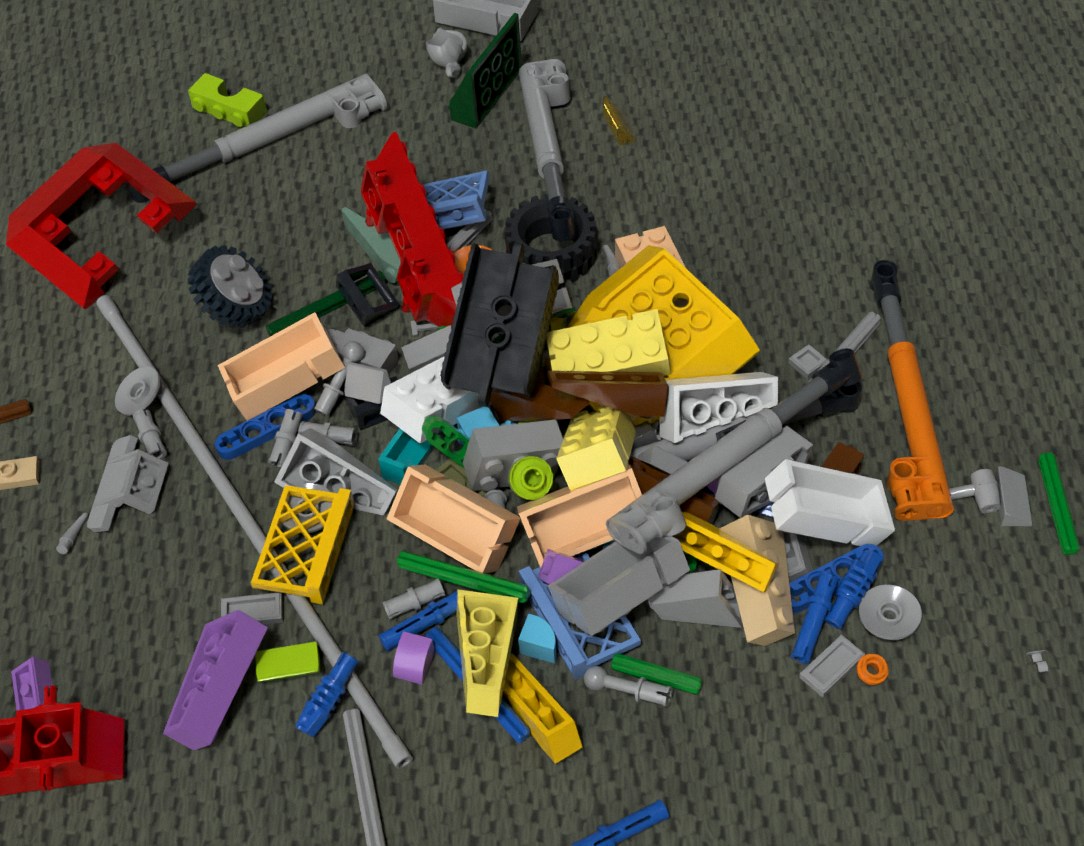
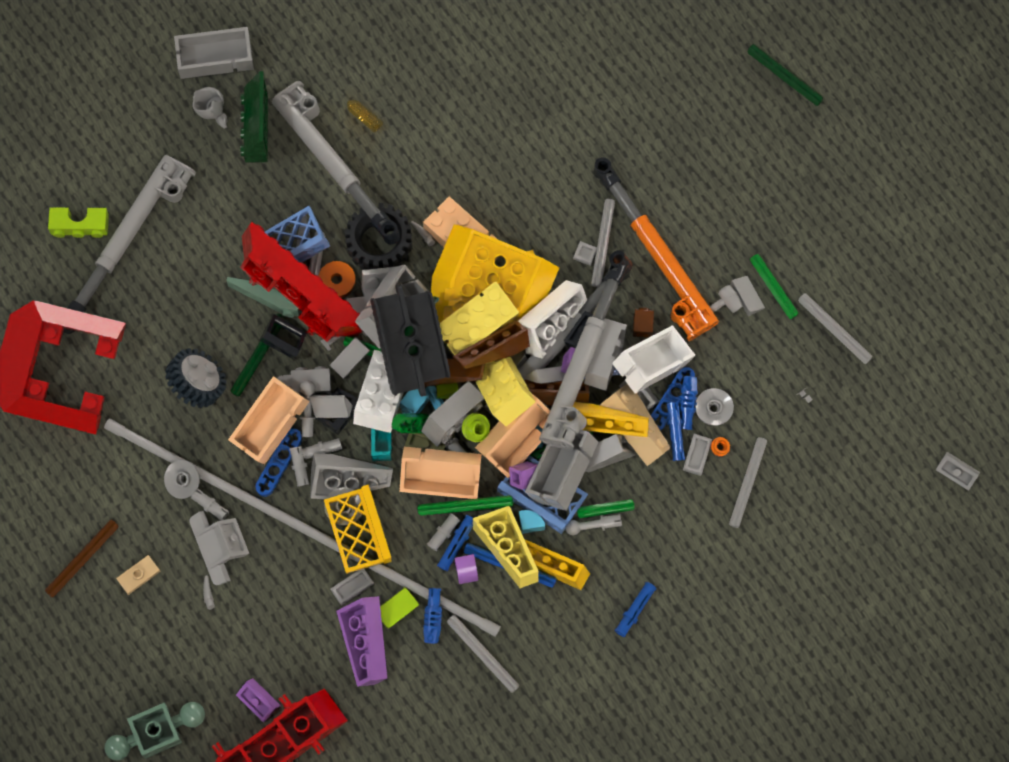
camera: 35 degrees left, 20 degrees up
none -> light grey axle [729,437,767,528]

